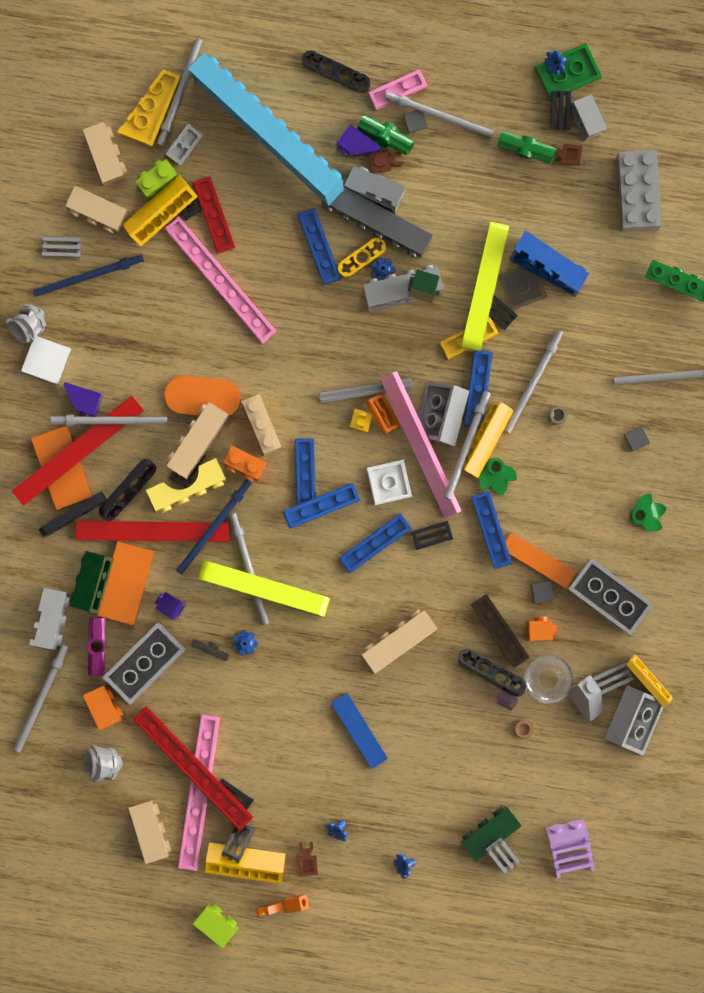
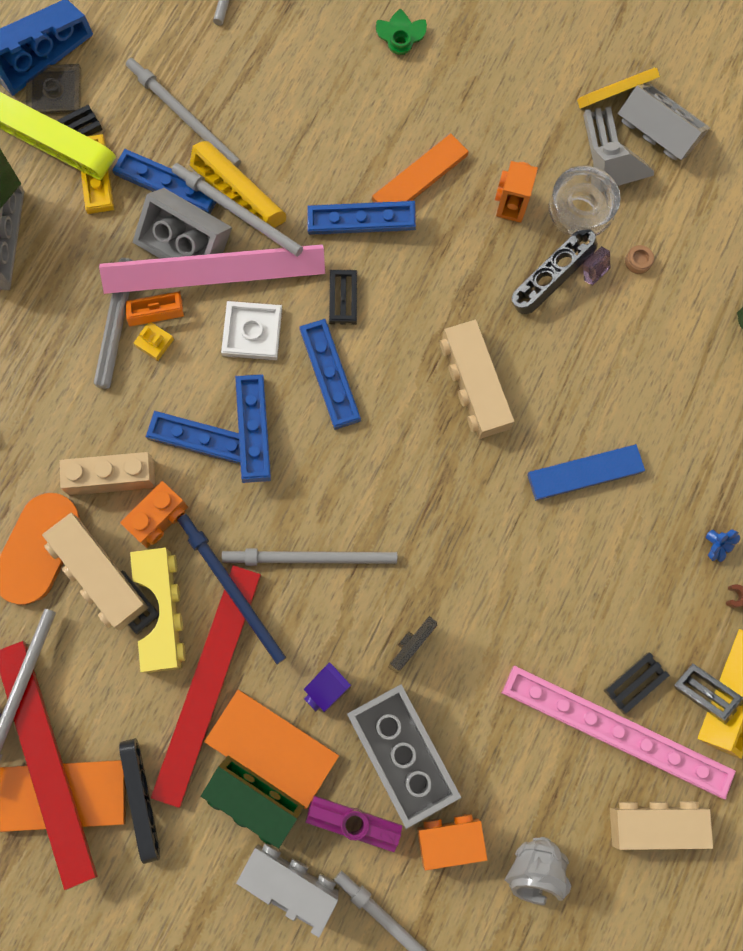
camera: 80 degrees left, 10 degrees down
black beam [99,459,157,521] -> none
red tile [132,706,254,831] -> none
neon yellow beam [197,560,330,617] -> none
blue plant [233,630,258,656] -> none
dark brown plate [470,594,530,668] -> none
green plate [479,458,517,495] -> none
dark grey tile [531,581,554,603] -> none
dark tan tile [548,406,568,425] -> none
light grey brick [566,558,654,636] -> none
dark grey tile [624,426,650,452] -> none

